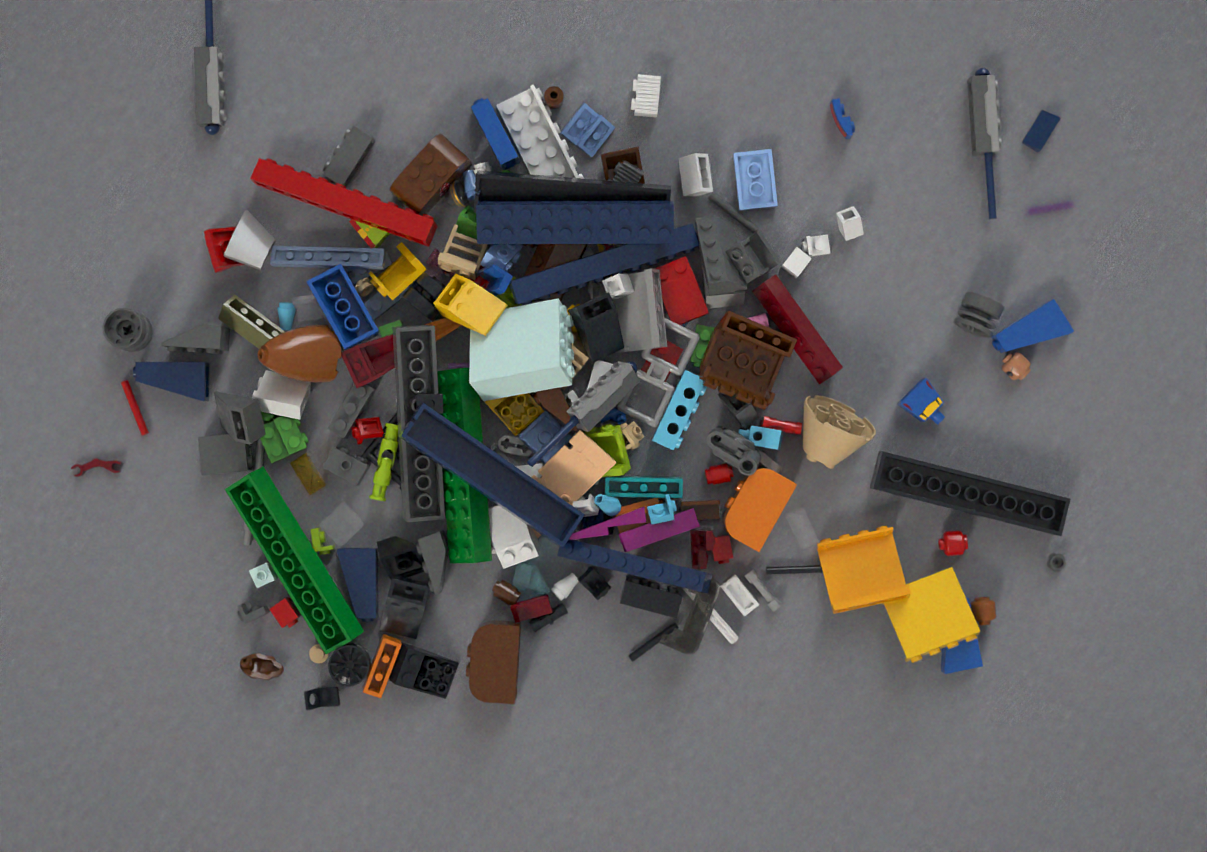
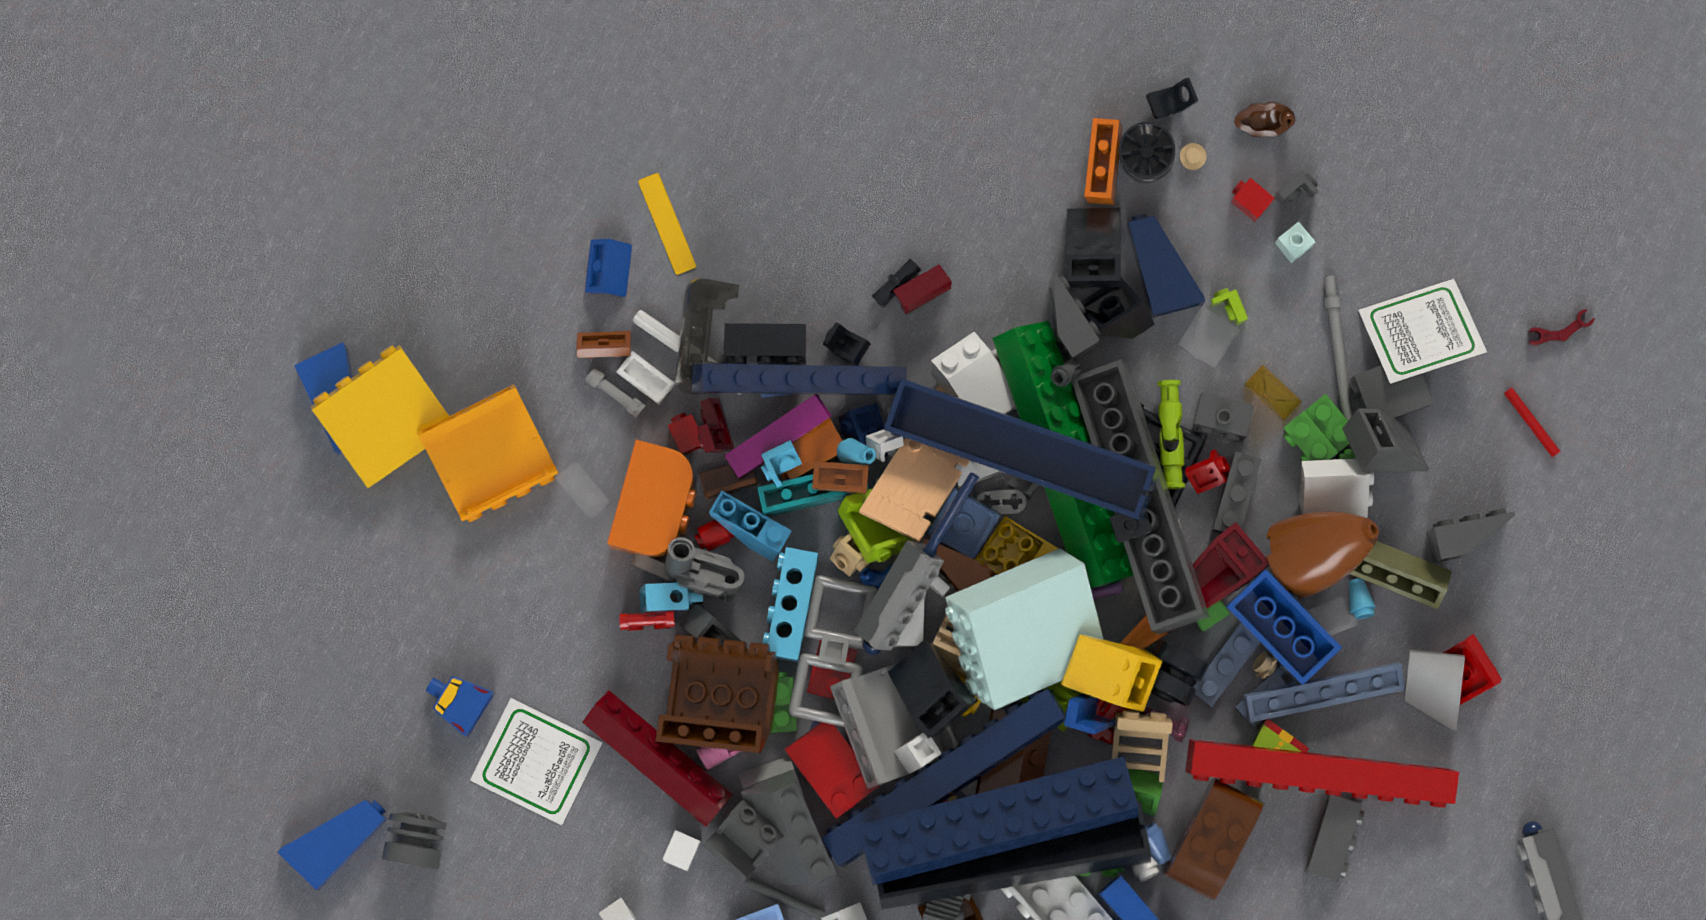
camera: 165 degrees right, 5 degrees down
dark grey wheel [103,308,153,352] -> none
dark blue slope [133,362,209,401] -> none
green brick [225,466,364,654] -> none
yellow panel [368,242,427,301] -> none
black slope [389,642,459,699] -> none
dark grey piece [445,180,469,207] -> none
reddish brown brick [466,620,521,704] -> none
light blue brick [480,244,523,273] -> none
reddish brown brick [492,580,522,605] -> none
clear light blue slope [512,562,551,596] -> none
white cone [551,573,579,601] -> none
magenta slope [570,506,646,540] -> none
black bar [628,622,679,662] -> none
black bar [766,565,823,575] -> none
white bracket [802,234,830,257] -> none
tan cone [803,395,876,469] -> none
black brick [870,451,1071,536] -> none
red head [938,530,968,556] -> none
dark orange head [970,597,997,625] -> none
nougat head [1002,352,1031,380] -> none
dark grey plate [1047,553,1066,572] -> none
none -> white sticker [470,698,602,825]
none -> dark orange plate [576,331,631,358]
none -> blue panel [585,239,632,297]
none -> yellow sticker [638,173,696,275]
none -> dark azure slope [708,490,791,562]
none -> dark orange plate [812,461,869,494]
none -> dark grey pin [1051,359,1081,387]
none -> white sticker [1358,279,1487,384]

